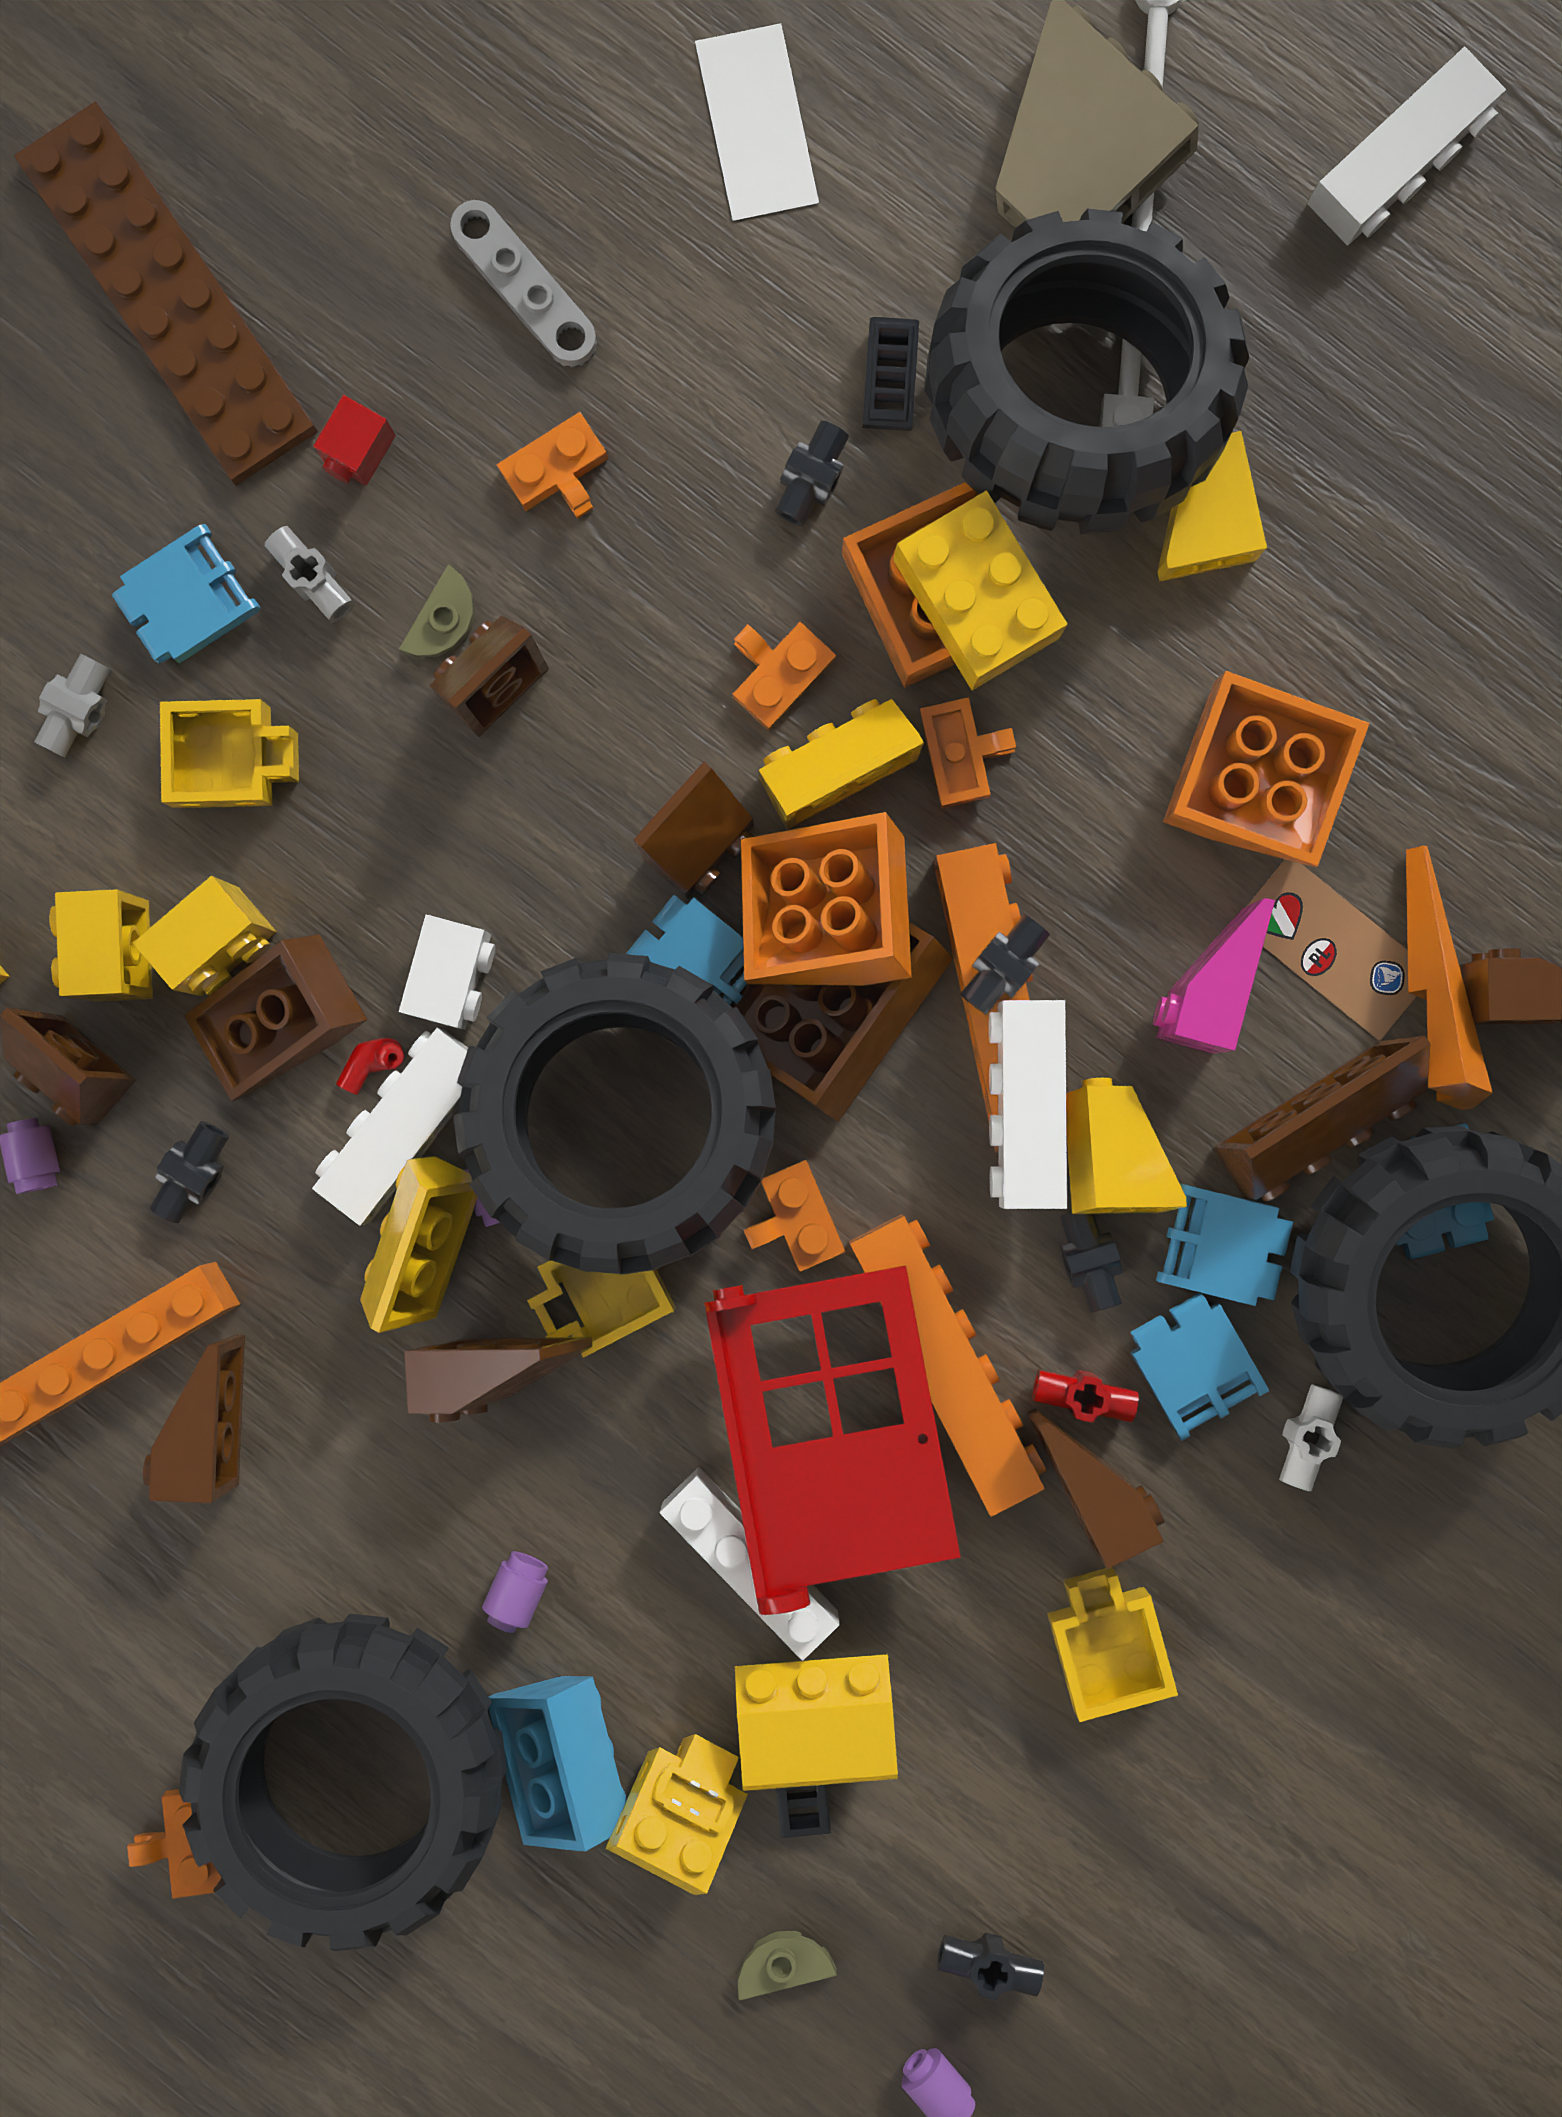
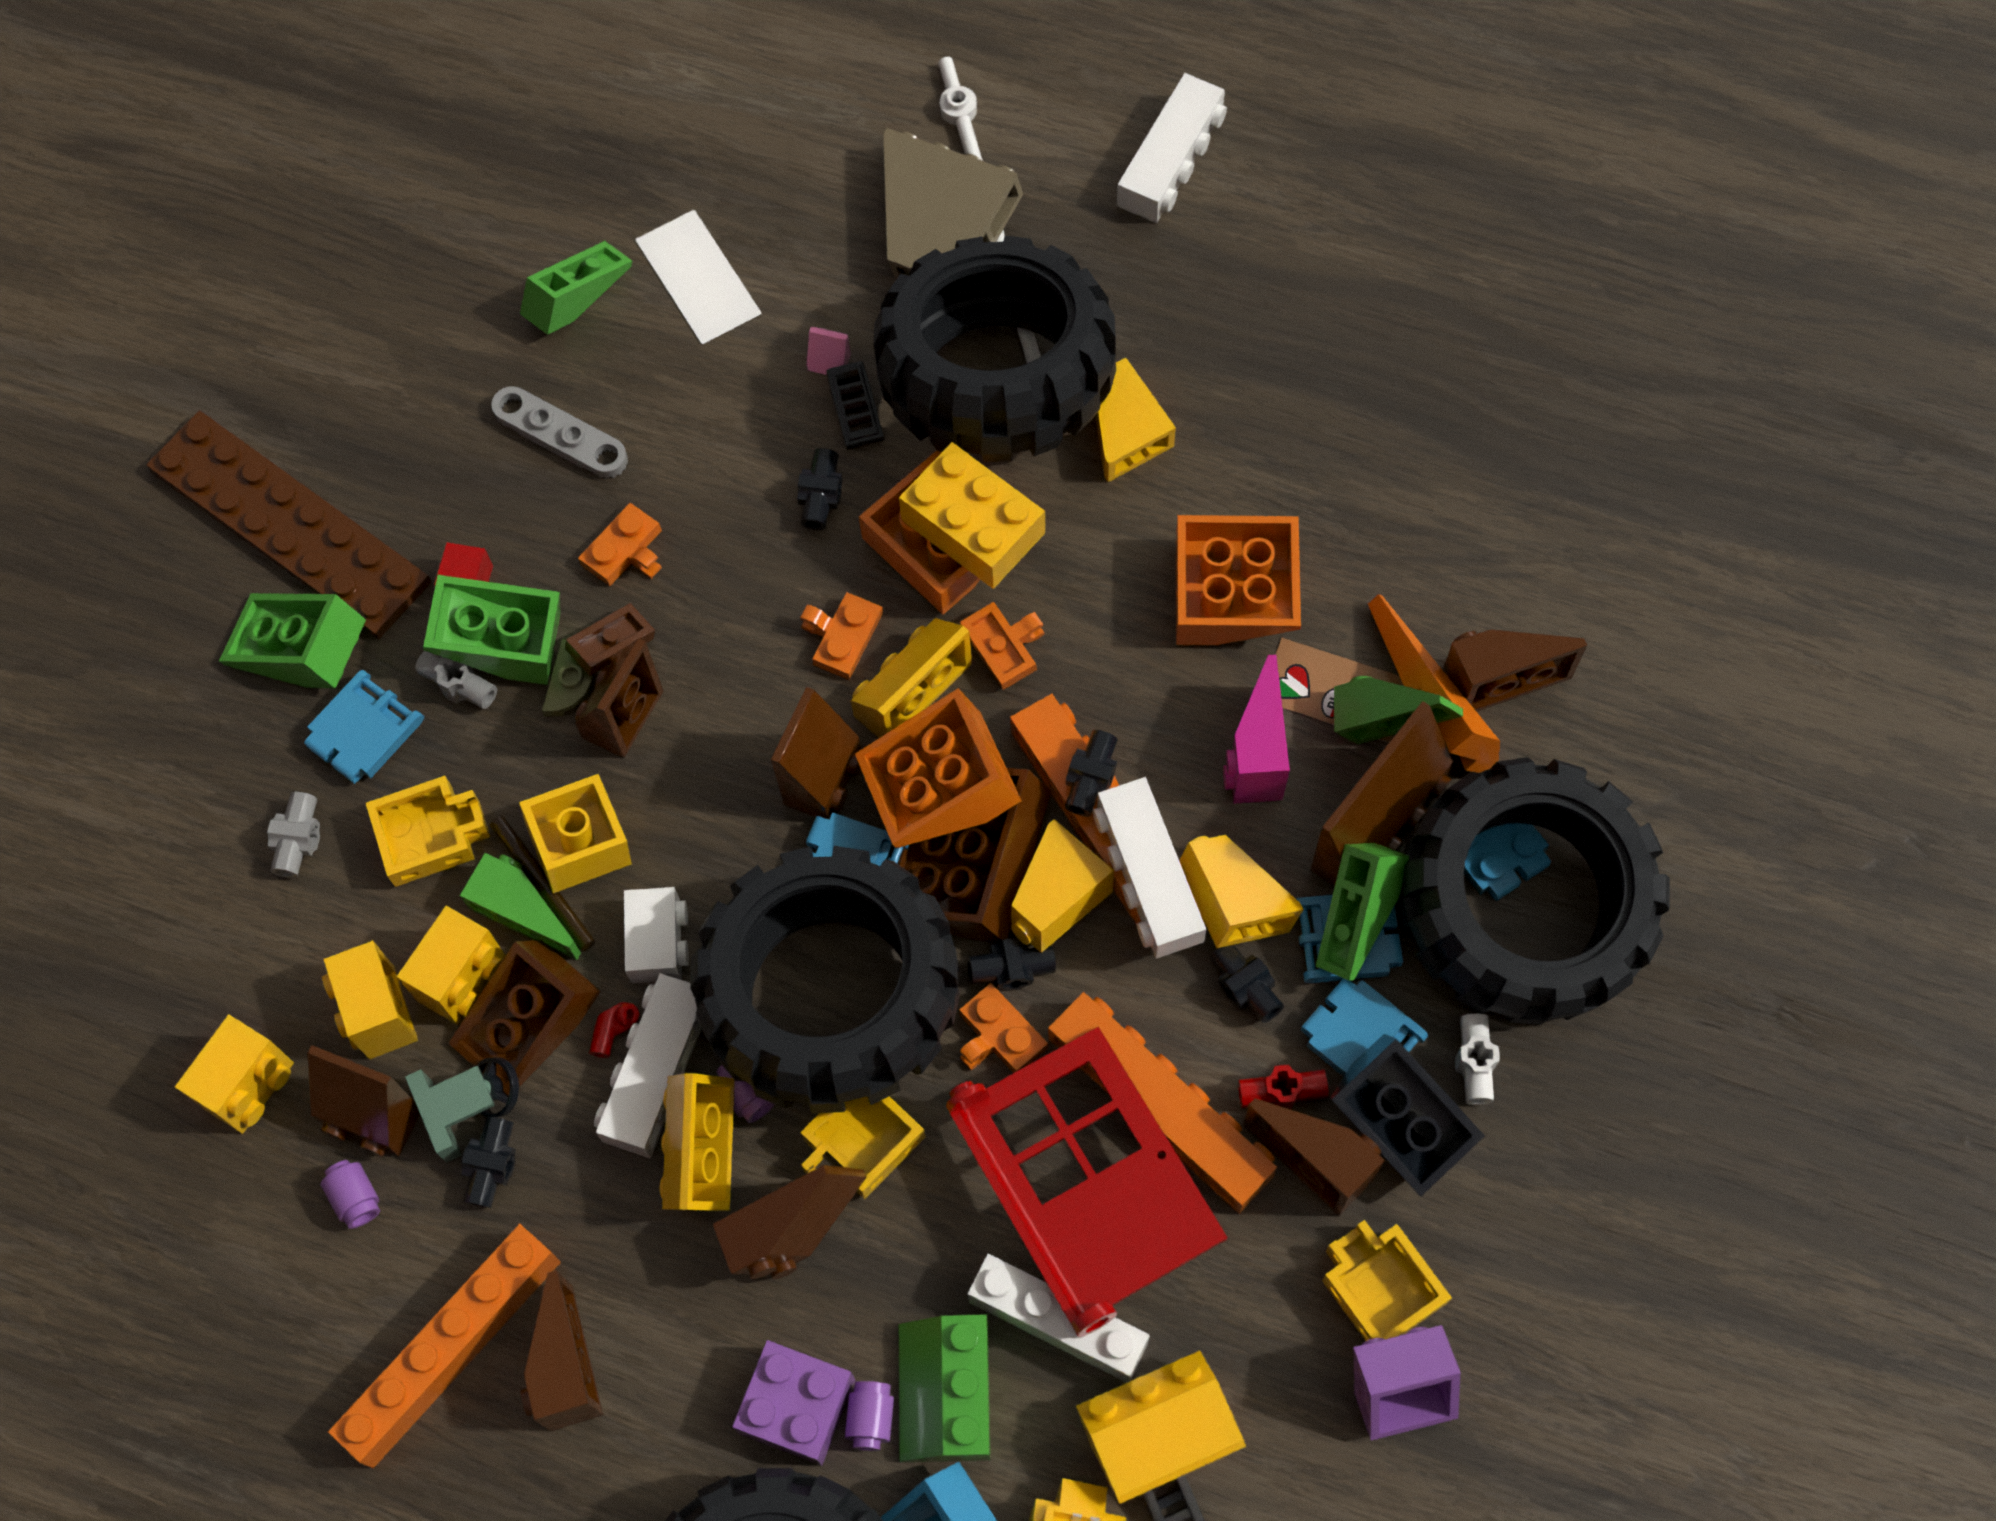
camera: 20 degrees left, 20 degrees down
none -> bright green slope [219,593,366,689]
none -> sand green piece [405,1057,519,1163]
none -> bright green slope [423,575,560,685]
none -> bright green slope [460,853,581,960]
none -> dark brown bar [490,816,596,951]
none -> yellow brick [519,774,632,893]
none -> bright green slope [520,241,632,335]
none -> reddish brown plate [565,603,655,676]
none -> medium lavender piece [733,1340,855,1466]
none -> bright pink slope [807,327,851,375]
none -> bright green slope [899,1315,990,1463]
none -> black axle [967,938,1056,991]
none -> yellow slope [1011,819,1114,953]
none -> bright green slope [1316,843,1409,981]
none -> black slope [1330,1034,1485,1197]
none -> bright green slope [1334,676,1463,744]
none -> medium lavender piece [1354,1325,1461,1440]

